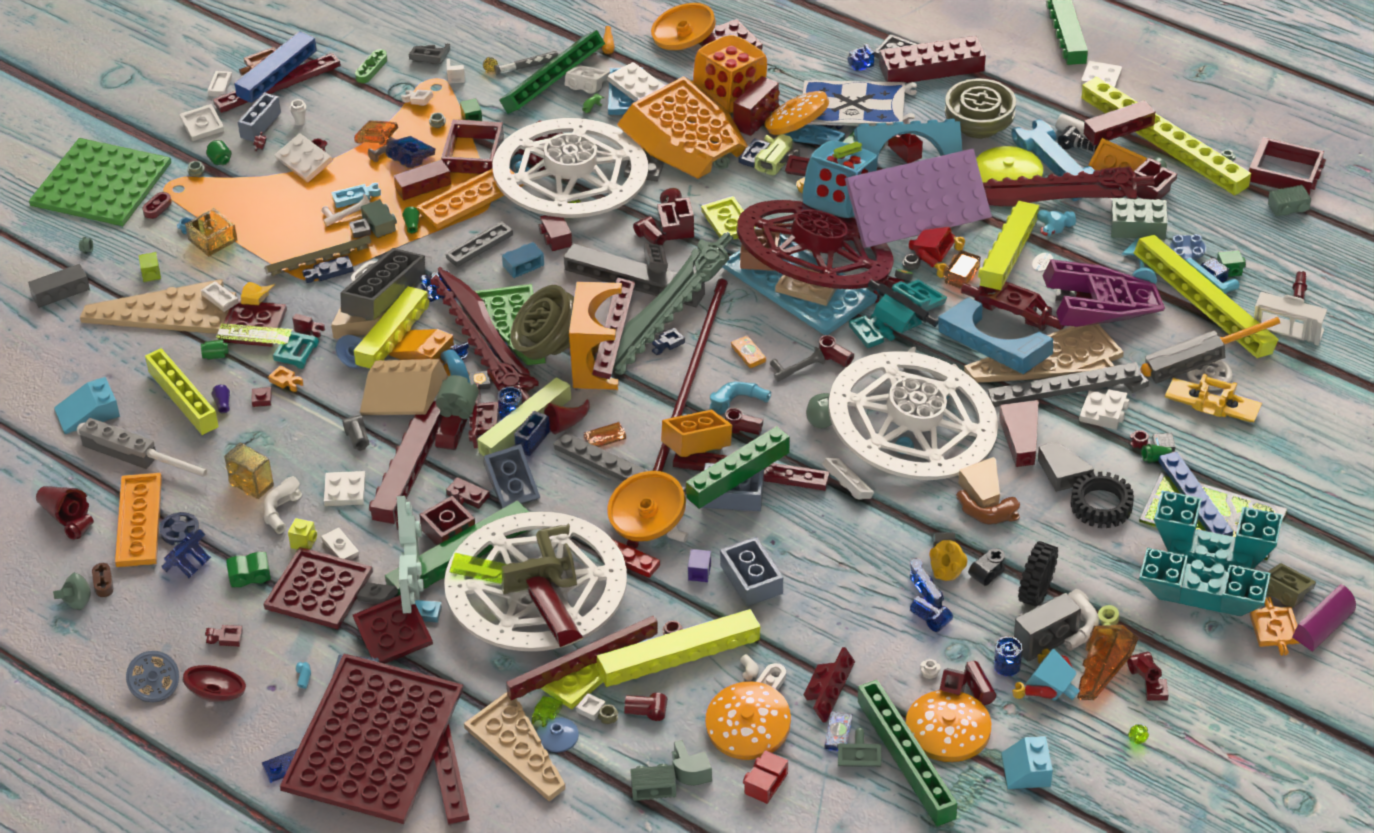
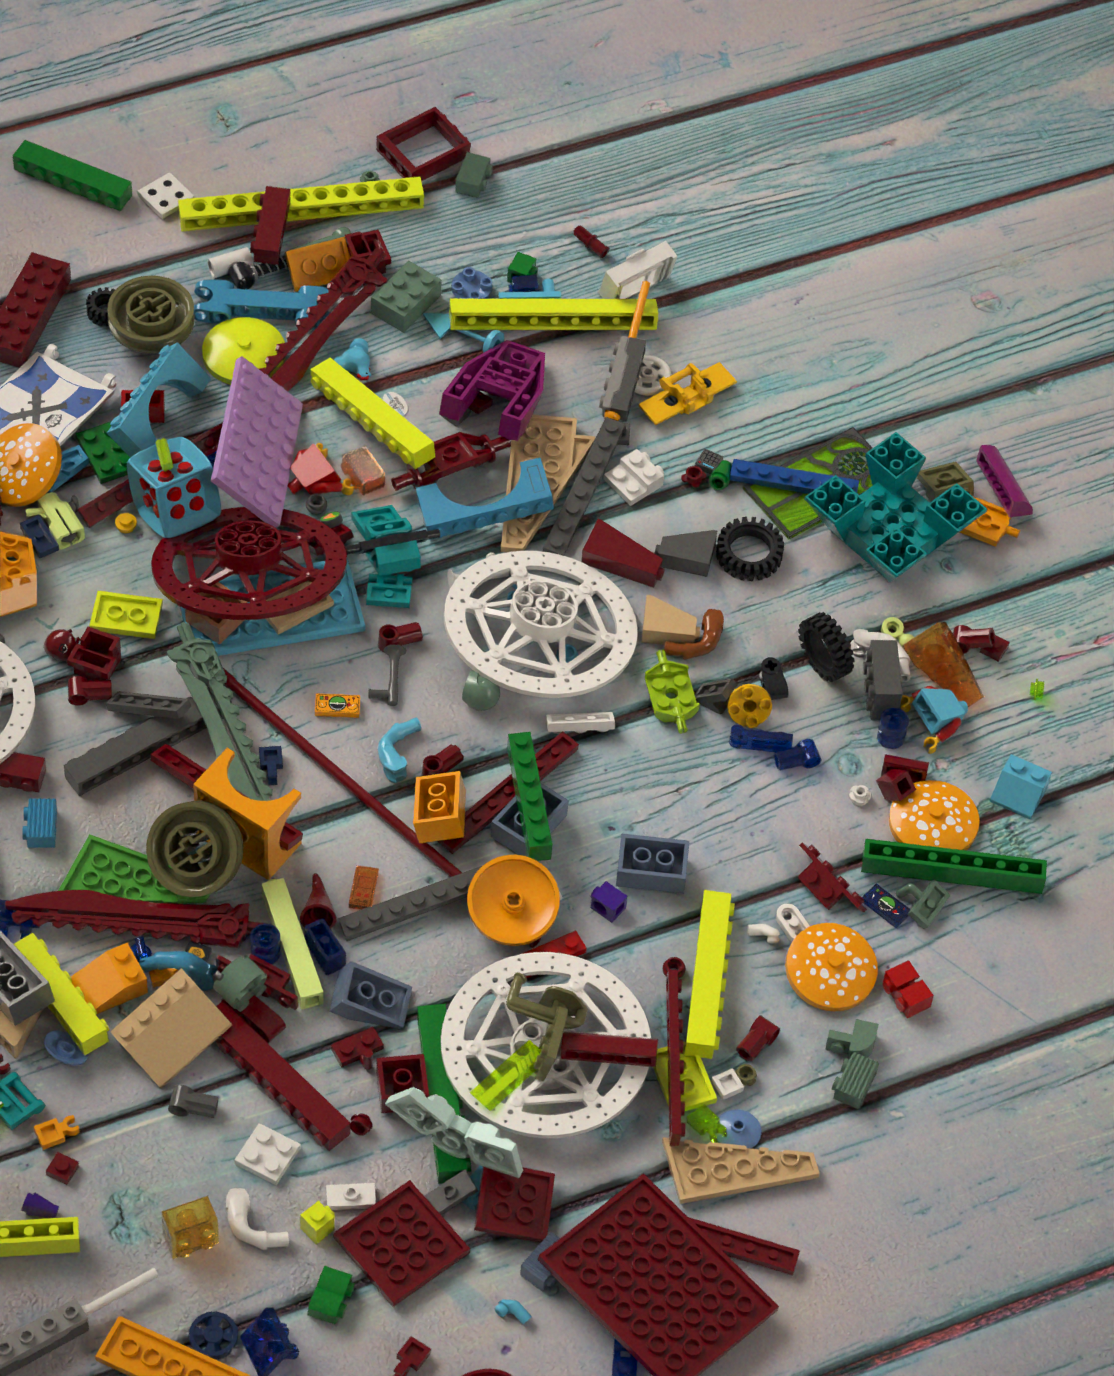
camera: 65 degrees left, 10 degrees up
none -> lime plate [645,650,700,734]

